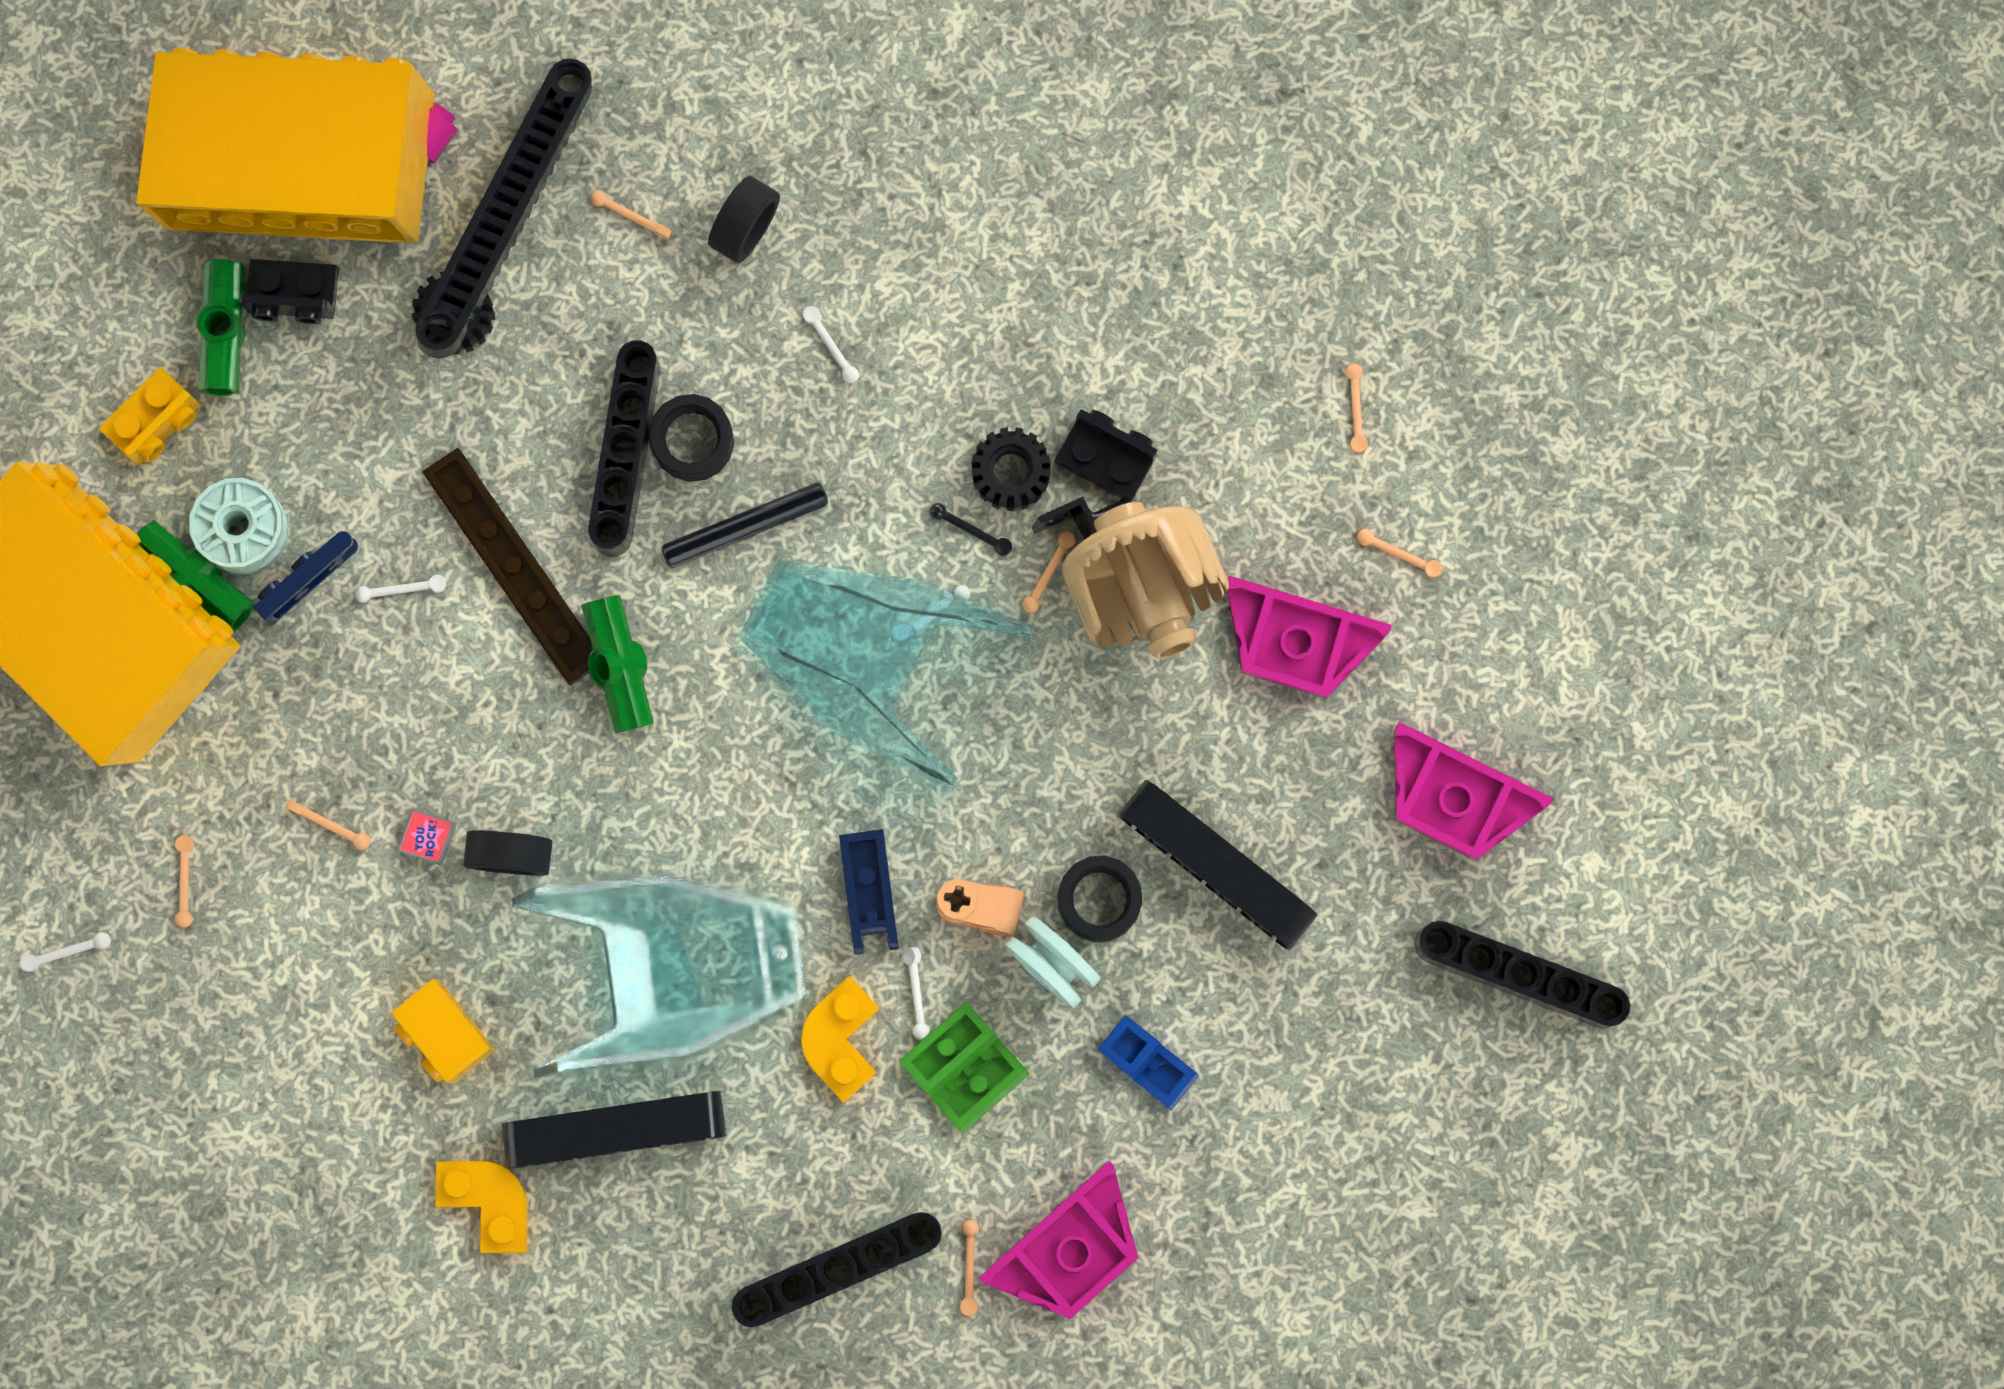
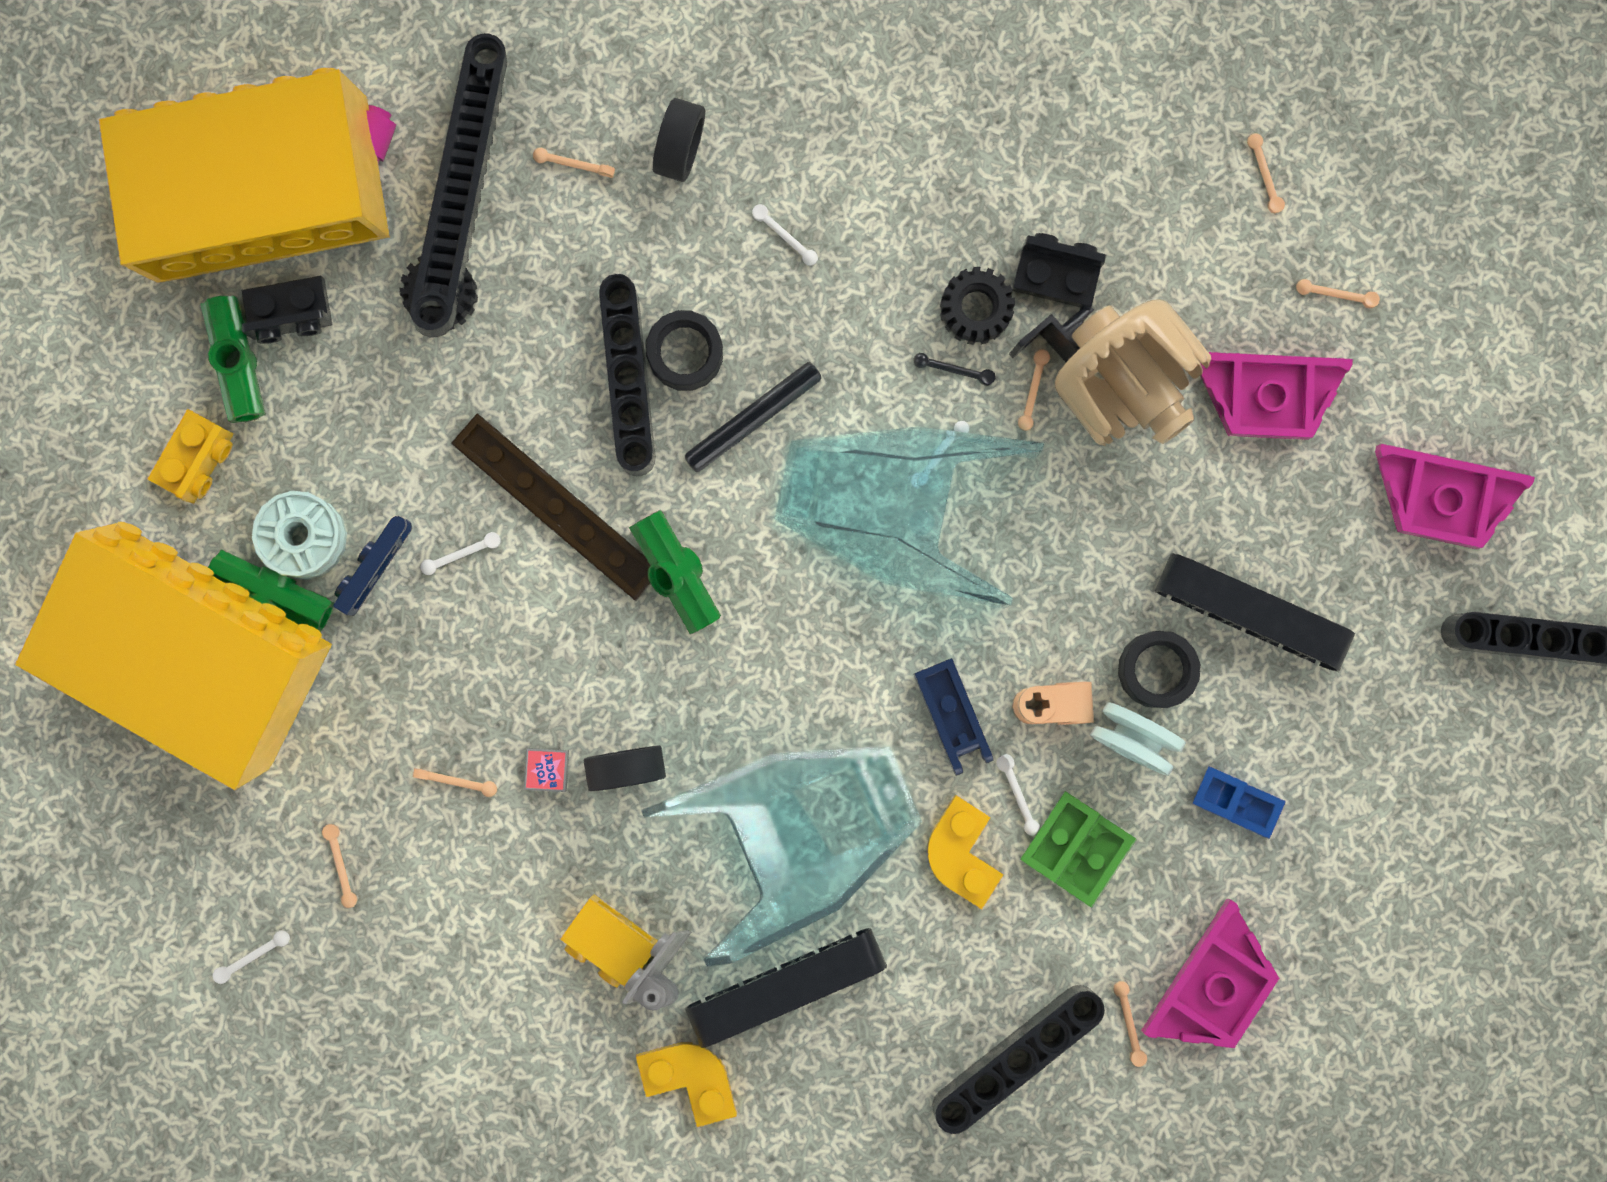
camera: 20 degrees left, 5 degrees up
none -> light grey hinge [622,930,692,1011]

